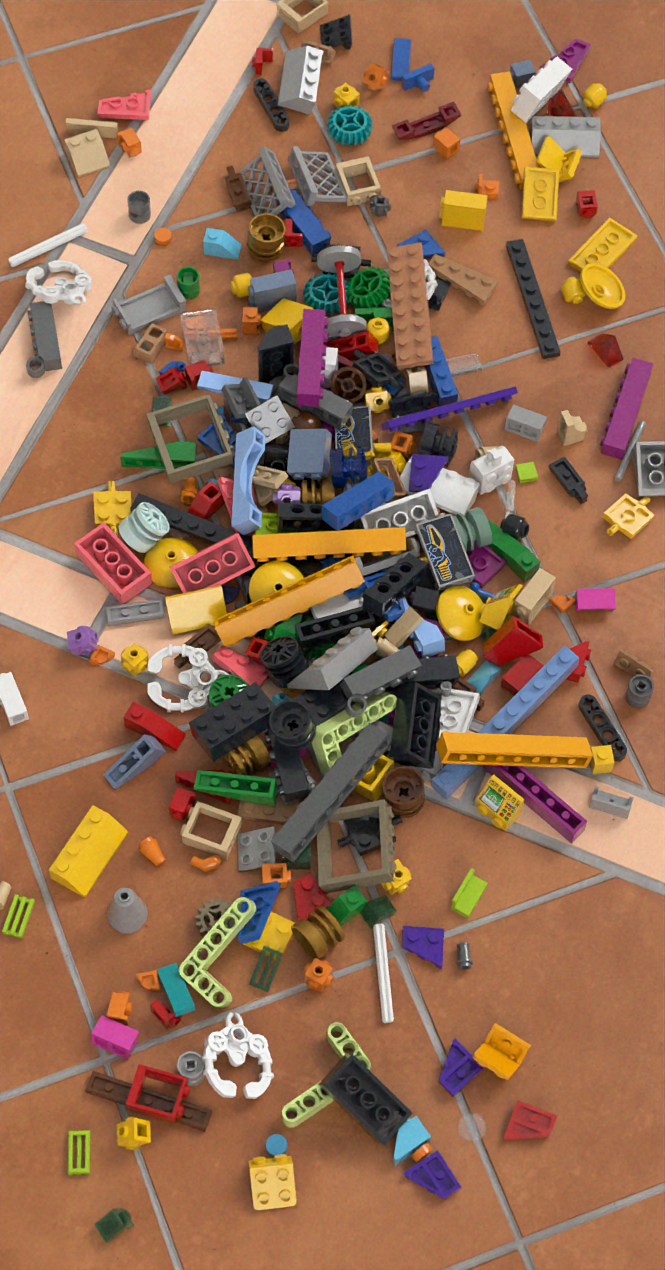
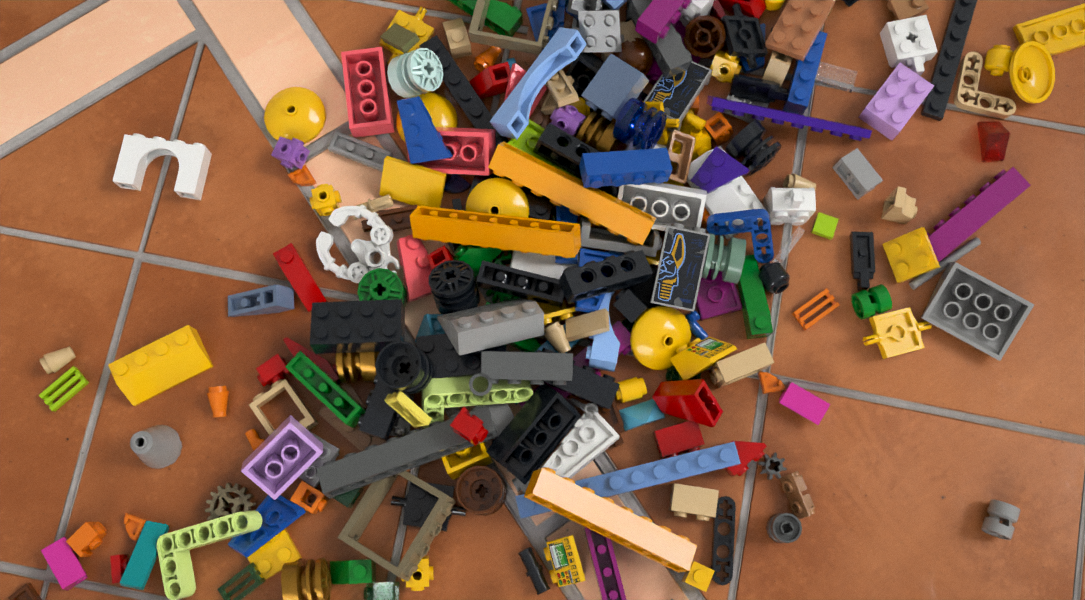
camera: 35 degrees right, 15 degrees up
red wing [294,872,332,921] -> none
none -> lavender brick [241,415,323,500]
none -> yellow dish [264,87,326,144]
none -> tan axle [353,195,393,220]
none -> olive tile [380,23,420,53]
none -> light yellow tile [384,391,432,428]
none -> blue wing [397,96,452,164]
none -> tan slope [442,17,472,60]
none -> red brick [450,407,488,446]
none -> black pin [518,547,551,595]
none -> tan brick [669,483,719,521]
none -> blue beam [707,209,774,263]
none -> dark grey gear [758,452,787,480]
none -> orange tile [792,288,840,330]
none -> green wheel [851,284,892,320]
none -> lavender brick [858,63,934,141]
none -> white hinge [880,15,938,76]
none -> yellow plate [882,227,940,283]
none -> tan beam [954,52,1016,119]

